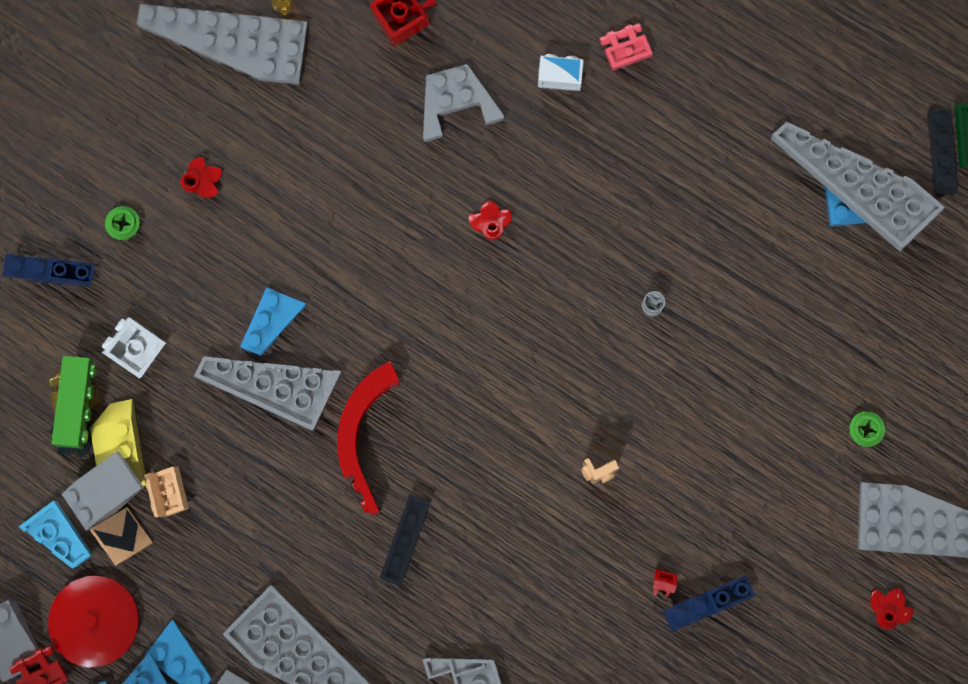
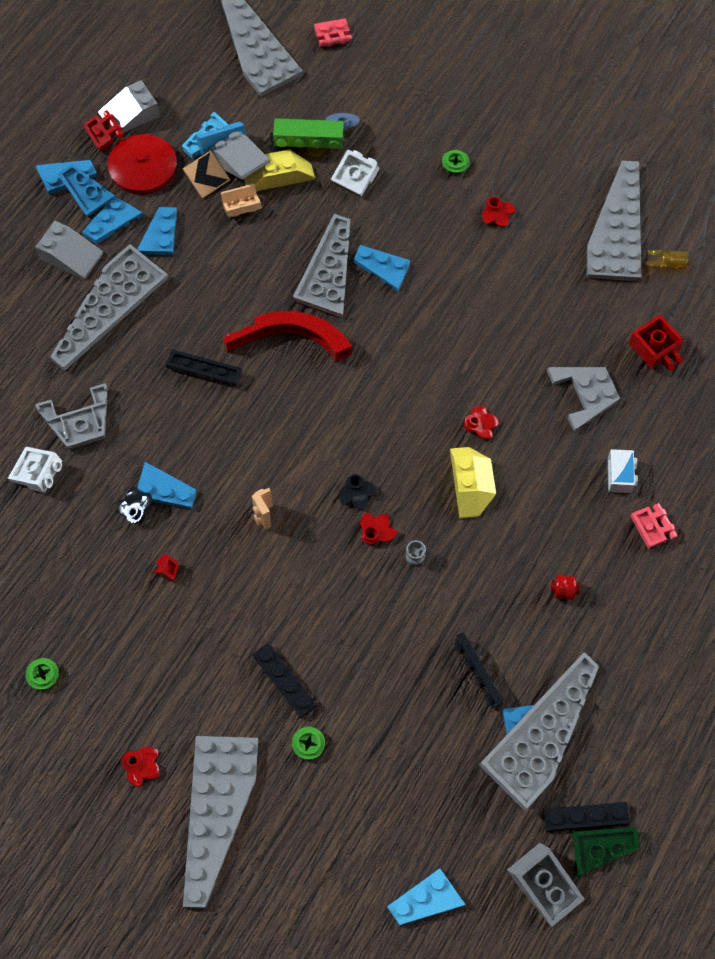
camera: 85 degrees right, 15 degrees down
dark blue slope [3,254,95,286] -> none
dark blue slope [663,575,755,632] -> none
none -> black plate [117,487,152,524]
none -> dark azure wing [137,207,177,256]
none -> dark azure wing [137,462,196,510]
none -> dark azure wing [196,122,246,156]
none -> black plate [252,643,317,719]
none -> sand blue dish [326,113,360,131]
none -> black plate [339,474,377,510]
none -> red plate [360,512,397,545]
none -> light yellow wedge [450,447,496,519]
none -> black plate [454,632,504,711]
none -> red piece [551,575,580,601]

